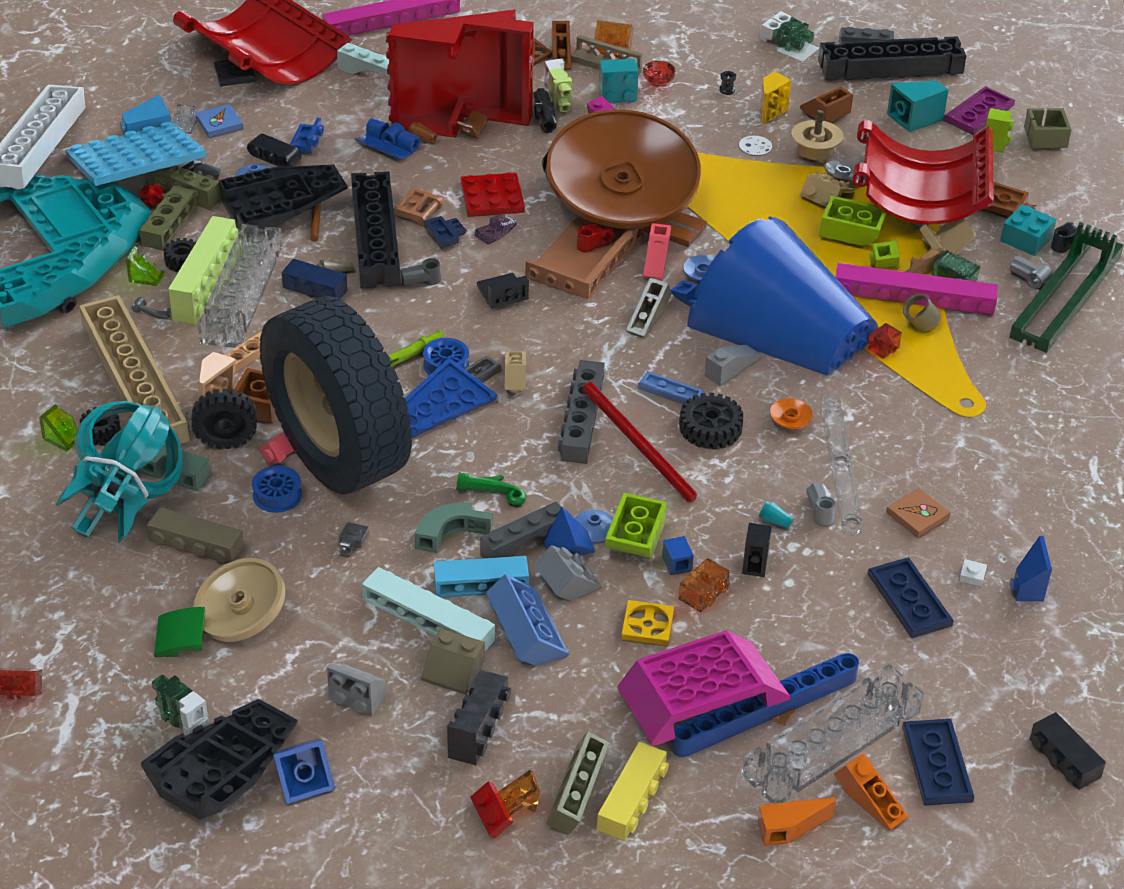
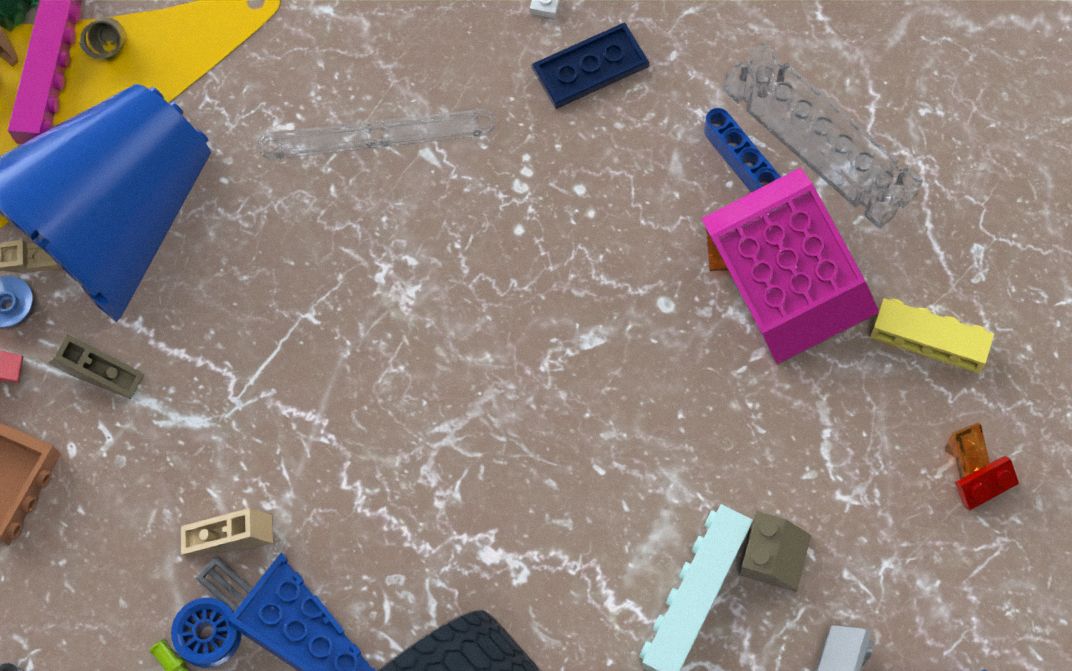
camera: 90 degrees left, 25 degrees up
sand green arch [415,502,493,553] -> none
medium azure brick [434,556,529,598] -> none
black wedge [447,670,511,765] -> none
green plant [456,472,527,506] -> none
black bracket [477,273,529,309] -> none
dark grey arch [480,501,561,558] -> none
medium blue slope [486,574,569,666] -> none
light grey slope [534,545,601,601] -> none
blue slope [544,506,595,556] -> none
olive brick [546,731,610,836] -> none
dark grey brick [558,360,605,464] -> none
medium blue dish [575,510,613,544] -> none
red axle [583,381,698,503] -> none
lime brick [605,492,667,559] -> none
yellow piece [621,600,674,646] -> none
medium blue tile [638,371,705,404] -> none
blue brick [662,536,694,575] -> none
blue slope [671,280,699,307] -> none
clear orange brick [678,558,730,612] -> none
black wheel [679,393,743,449] -> none
light grey slope [705,345,762,386] -> none
black brick [742,523,772,577] -> none
orange slope [757,797,836,846] -> none
teal cone [759,501,794,529] -> none
orange dish [770,398,813,429] -> none
light grey piece [806,482,836,526] -> none
orange slope [834,753,909,831] -> none
clear red brick [868,323,902,359] -> none
nougat tile [886,488,950,537] -> none
dark blue tile [902,718,974,806] -> none

